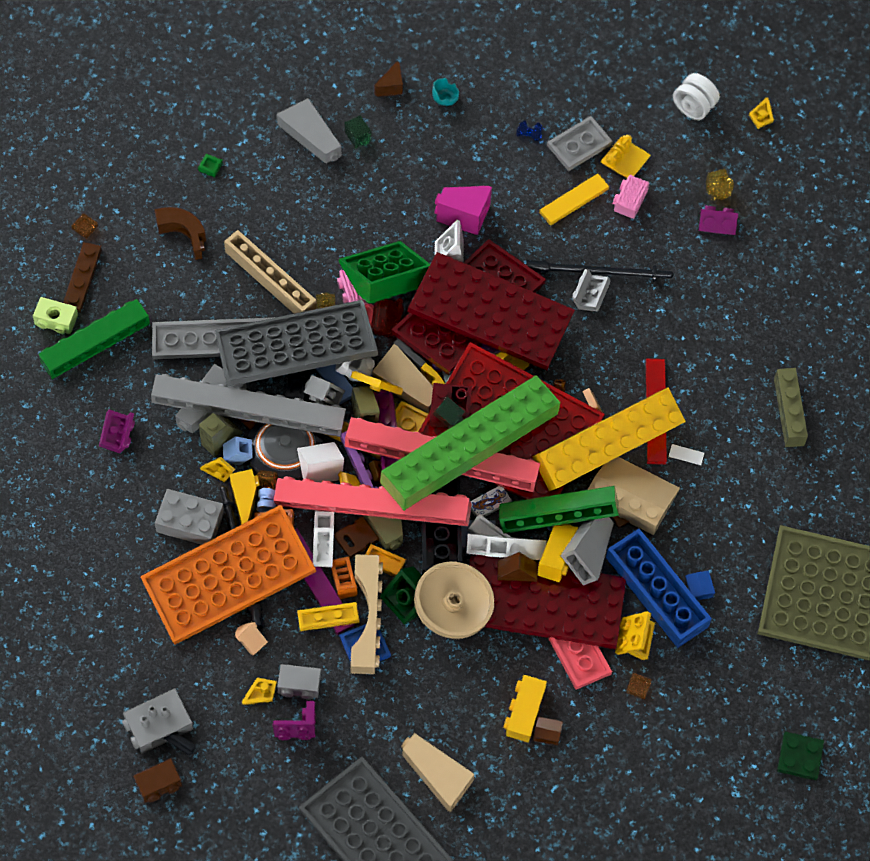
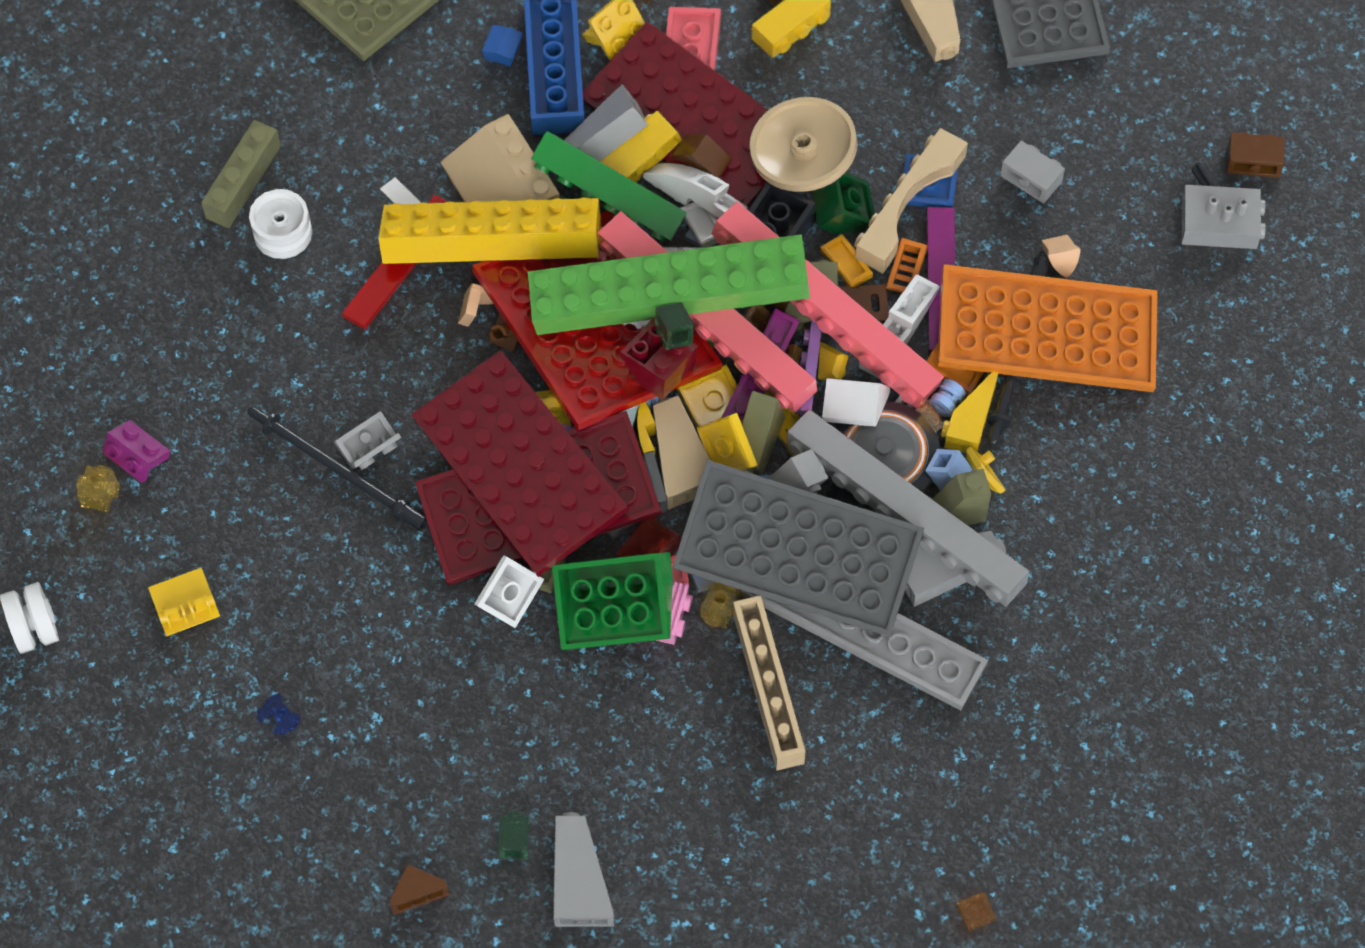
camera: 145 degrees left, 0 degrees up
yellowish green brick [33,297,78,334] -> none
green brick [39,299,150,379] -> none
reddish brown plate [63,242,102,313] -> none
magenta bracket [99,409,135,453] -> none
reddish brown arch [154,207,206,260] -> none
light grey brick [155,489,224,545] -> none
green tile [198,154,223,177] -> none
yellow piece [242,678,277,705] -> none
magenta bracket [273,701,316,740] -> none
yellow tile [297,602,359,631] -> none
teal hair [432,78,459,106] -> none
dark pink slope [434,186,492,235] -> none
yellow tile [540,174,609,226] -> none
light grey plate [547,116,612,171] -> none
bright pink brick [612,175,649,219] -> none
none -> white wheel [249,189,312,259]

